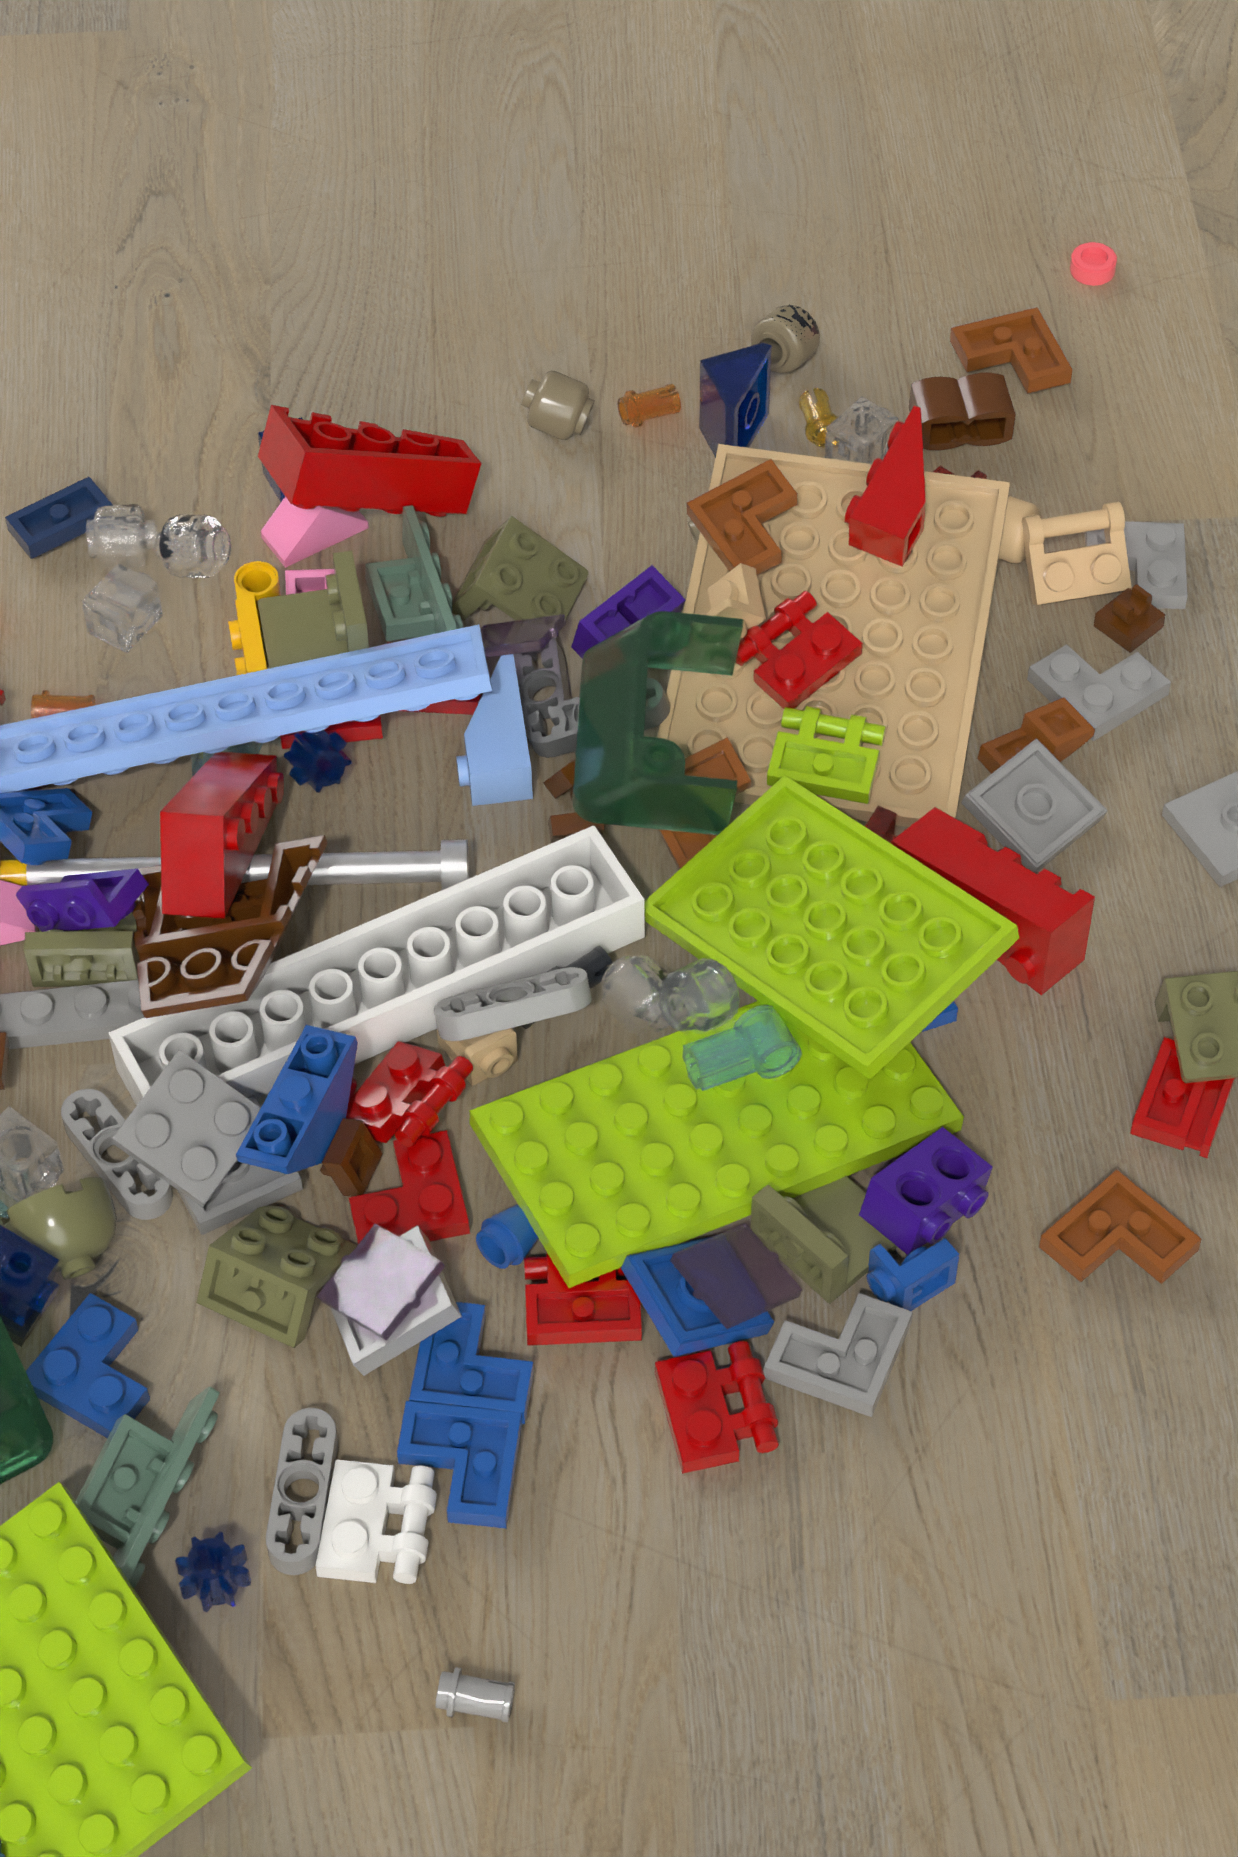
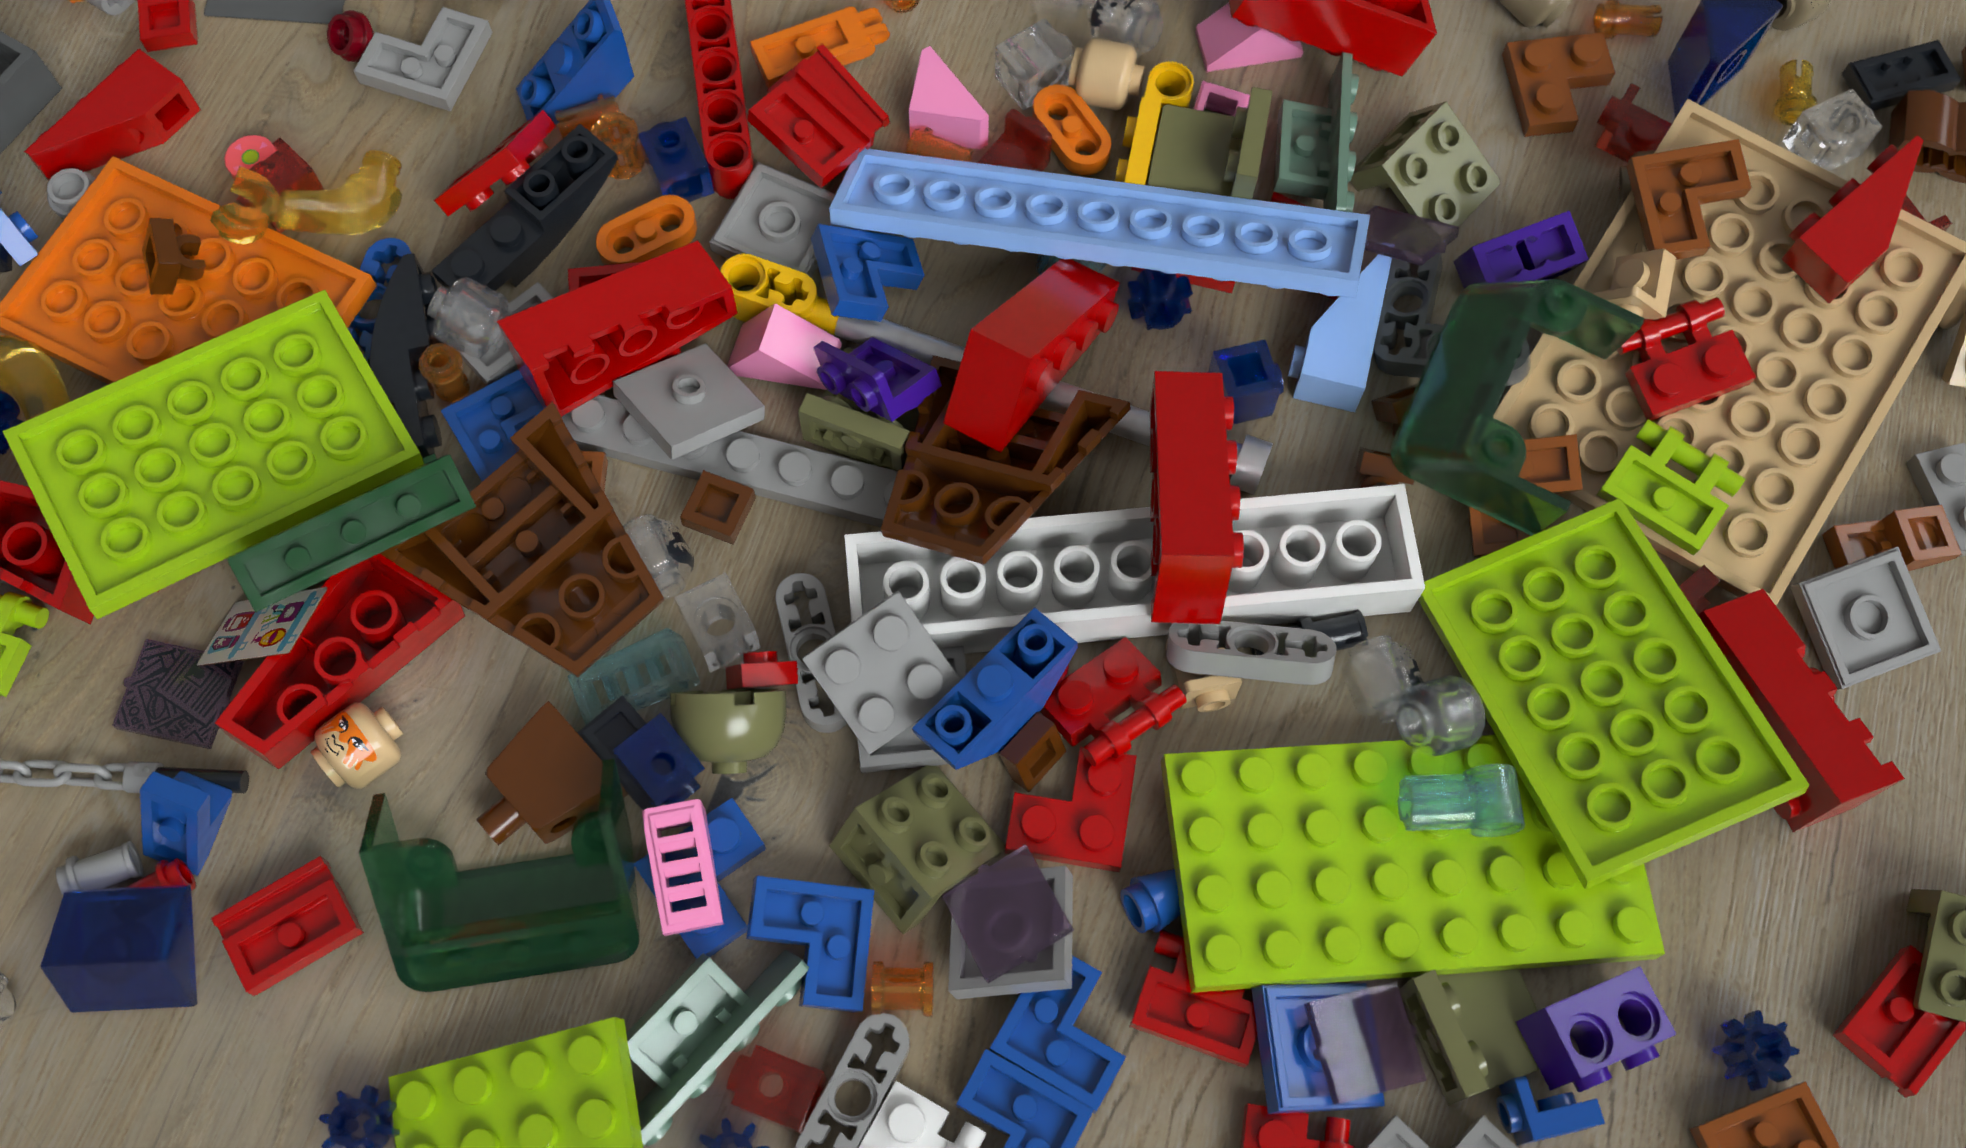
camera: 20 degrees right, 15 degrees up
none -> bright pink slope [642,799,724,936]
none -> red plate [725,651,798,690]
none -> clear red brick [726,1045,827,1135]
none -> blue plate [746,876,874,1013]
none -> clear orange bush [872,961,934,1017]
none -> bright pink slope [909,46,989,150]
none -> clear red bracket [977,109,1052,171]
none -> orange plate [1032,84,1111,175]
none -> tan head [1068,38,1145,110]
none -> red wedge [1150,371,1244,624]
none -> clear blue brick [1208,339,1284,425]
none -> dark orange plate [1502,32,1615,137]
none -> clear red bracket [1595,83,1672,163]
none -> clear blue gear [1712,1010,1800,1091]
none -> black plate [1841,40,1961,114]

